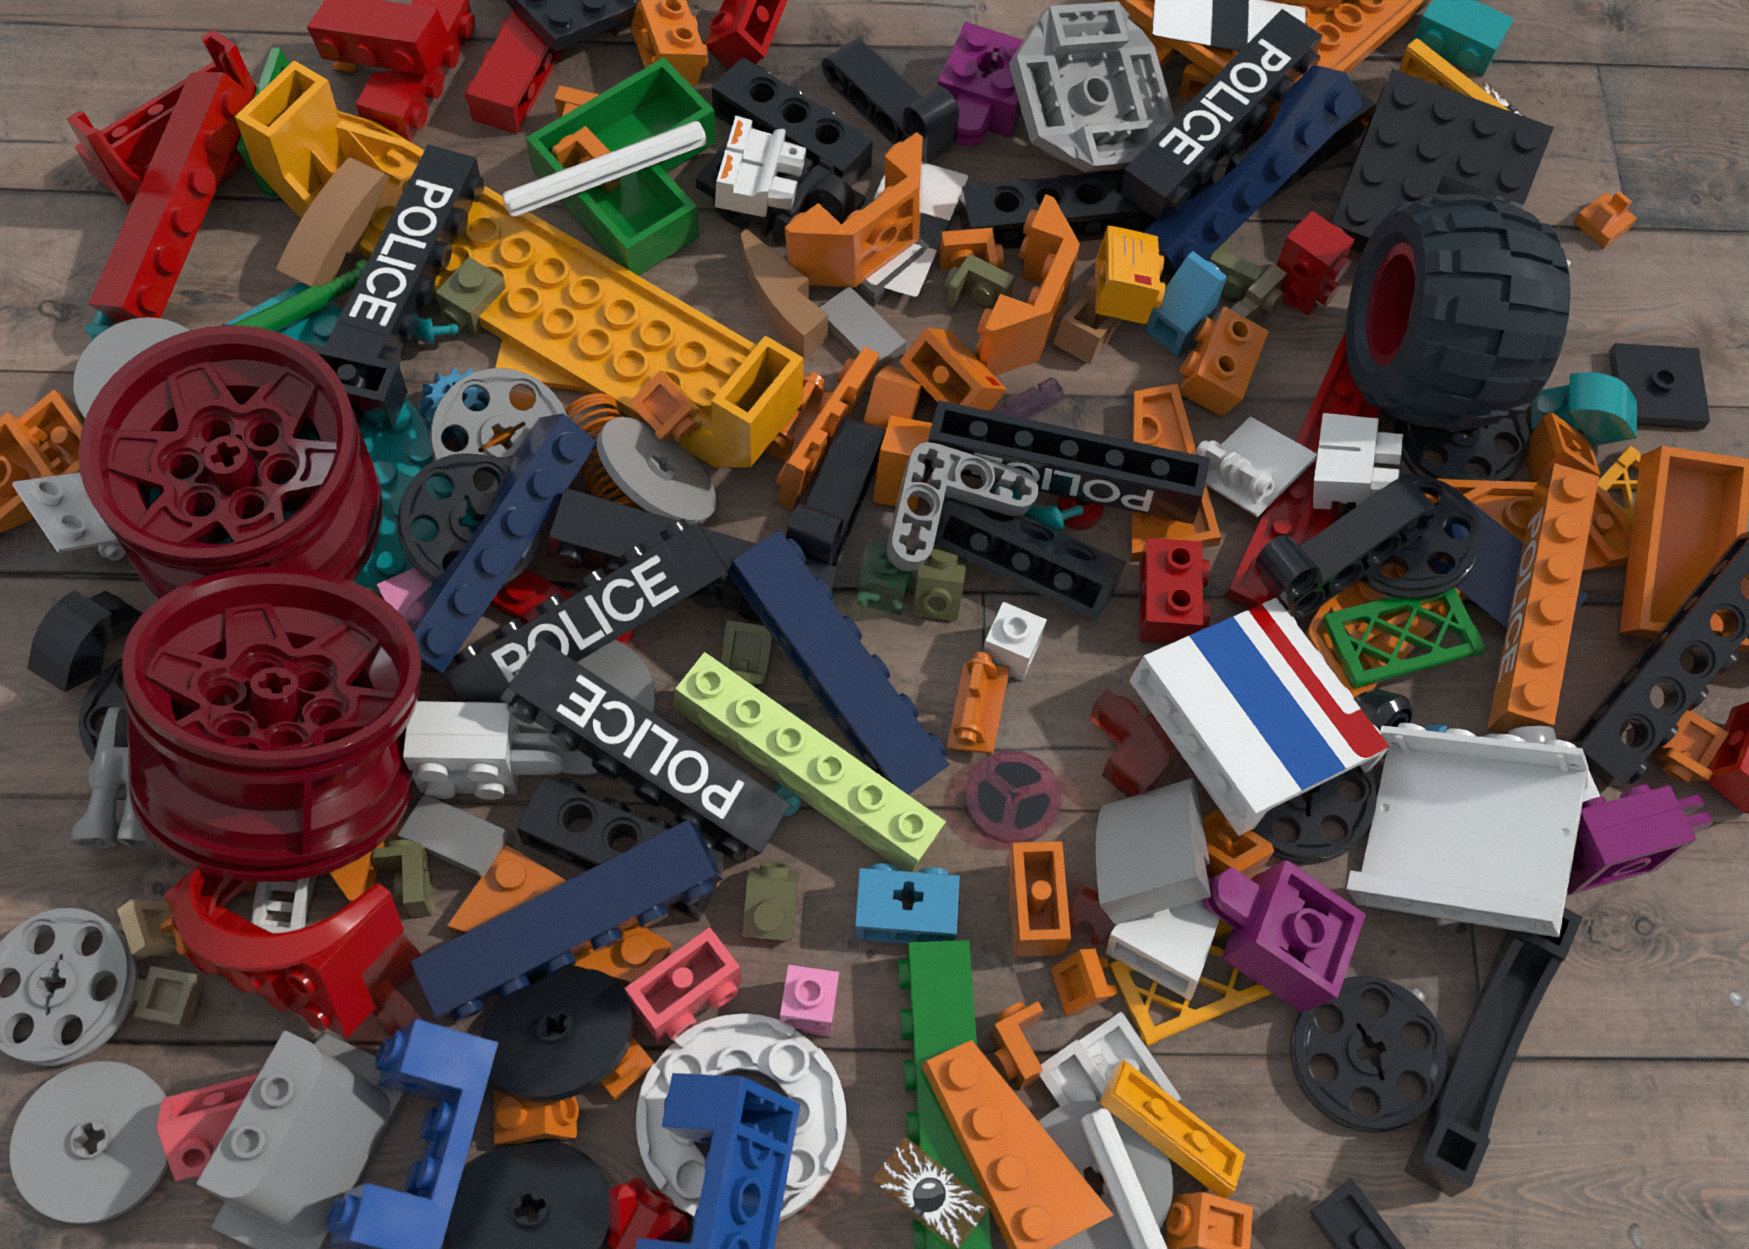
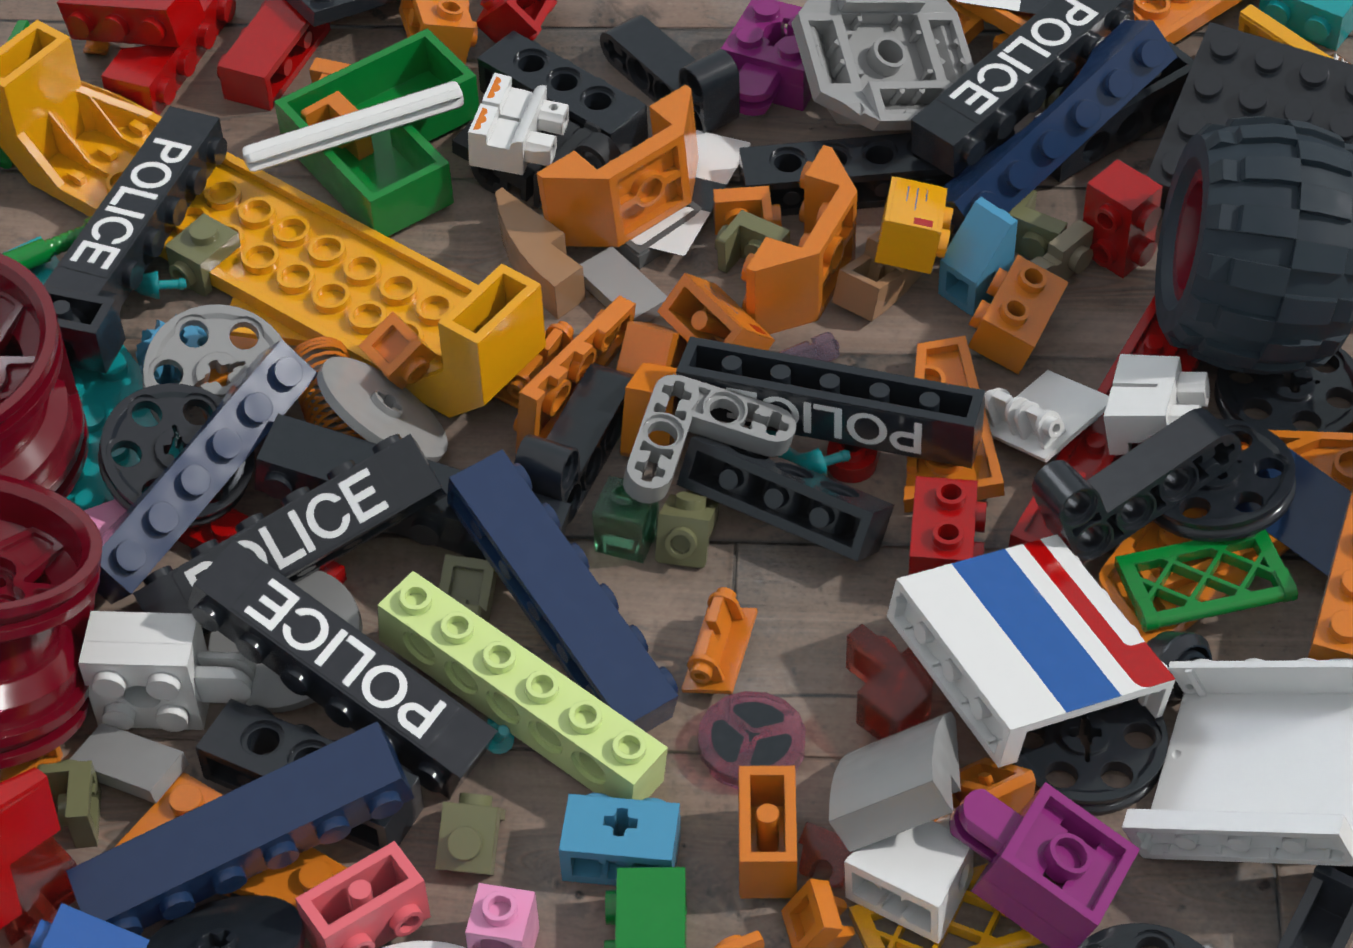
camera: 10 degrees right, 15 degrees down
medium nougat slope [276,157,389,287] -> none
white brick [983,602,1047,682] -> none

